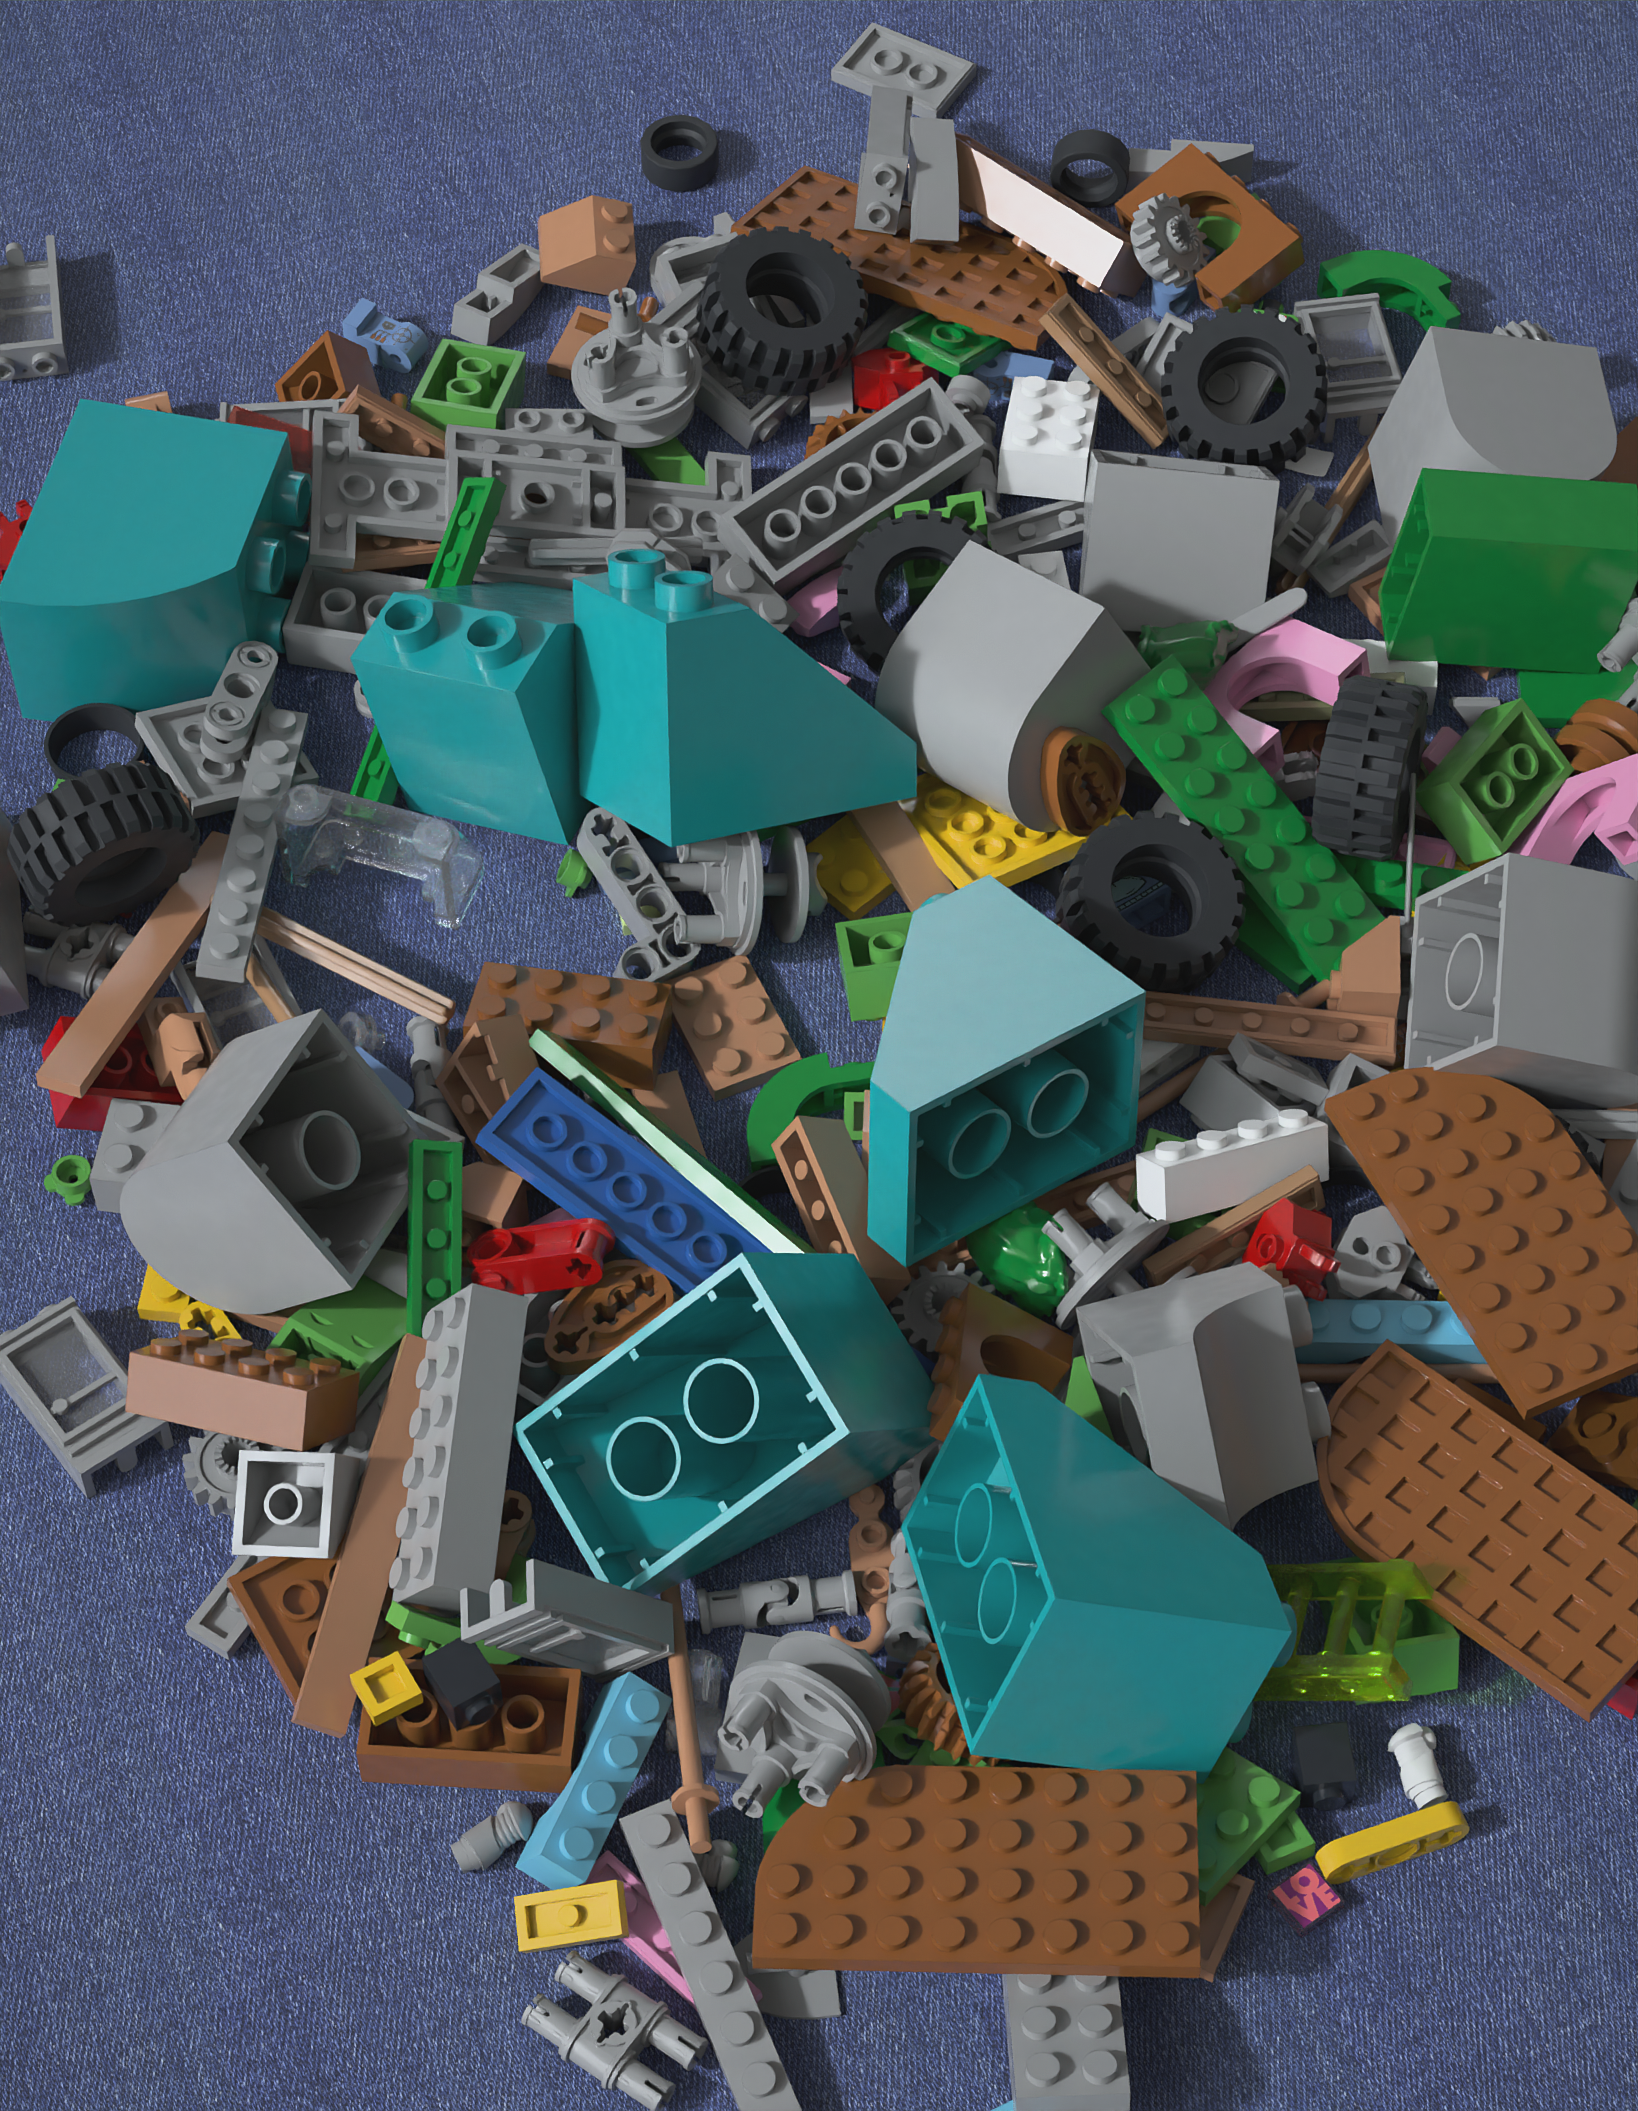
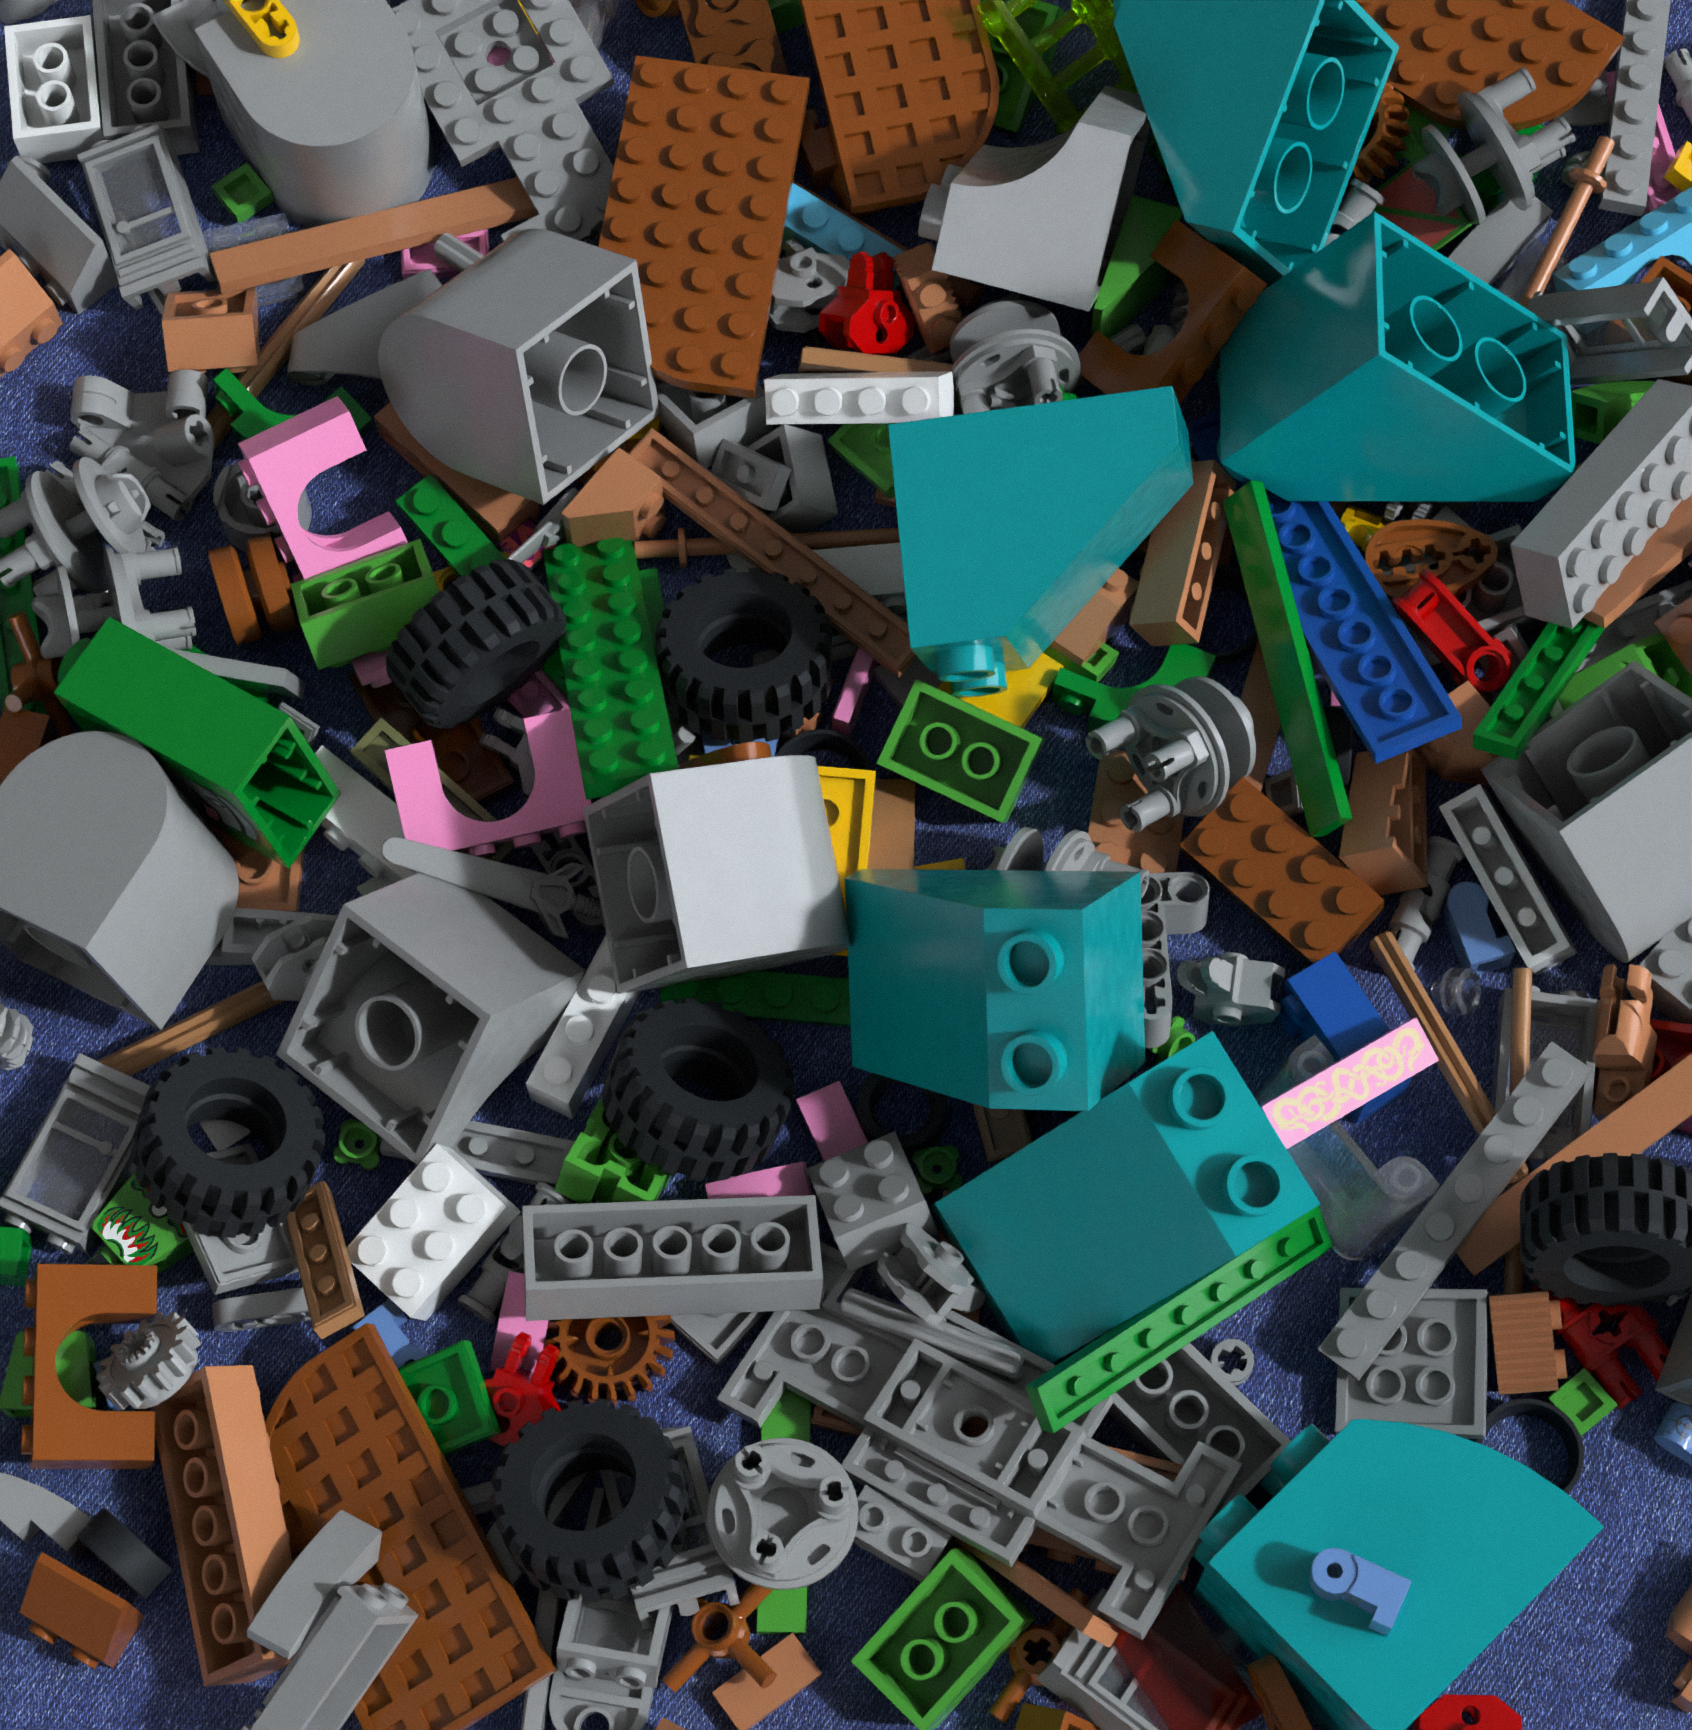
camera: 145 degrees left, 15 degrees up
light grey piece [199,641,278,763] -> none
light grey plate [945,375,991,418] -> none
green piece [1137,620,1239,691] -> none
none -> dark orange slope [19,1552,145,1669]
none -> light grey tile [167,648,305,699]
none -> light grey piece [1086,676,1256,832]
none -> light grey hinge [1176,952,1285,1027]
none -> tile [1260,1017,1439,1149]
none -> blue brick [1278,951,1413,1124]
none -> medium blue leg [1308,1548,1412,1636]

